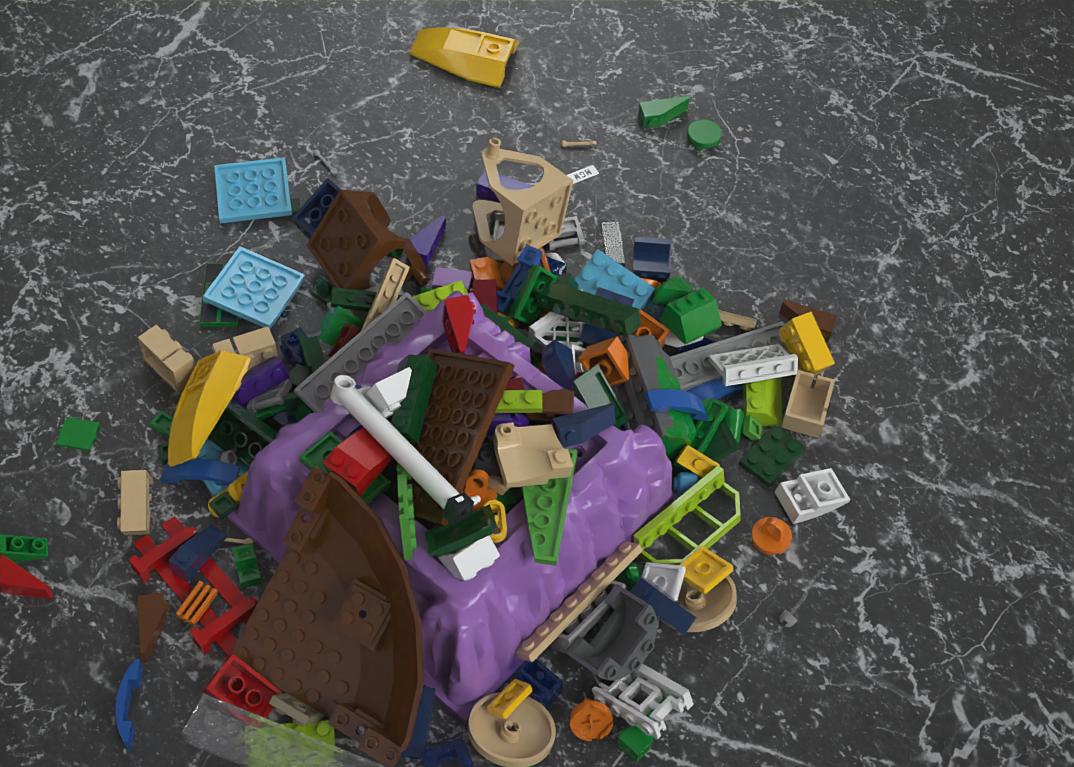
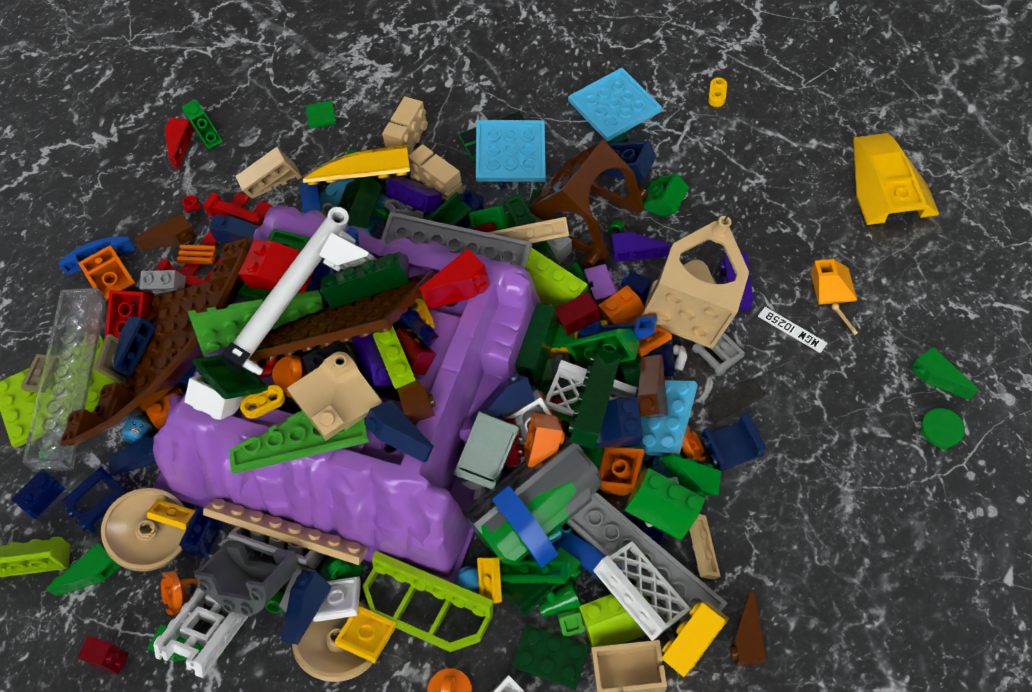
camera: 75 degrees right, 5 degrees up
none -> orange slope [78,245,136,303]
none -> dark blue slope [113,316,156,377]
none -> light grey brick [139,270,186,295]
none -> red plate [182,195,201,213]
none -> clear blue brick [620,271,651,302]
none -> reddish brown slope [638,355,668,418]
none -> green slope [643,173,689,216]
none -> yellow plate [708,78,727,107]
none -> light orange slope [810,259,857,305]

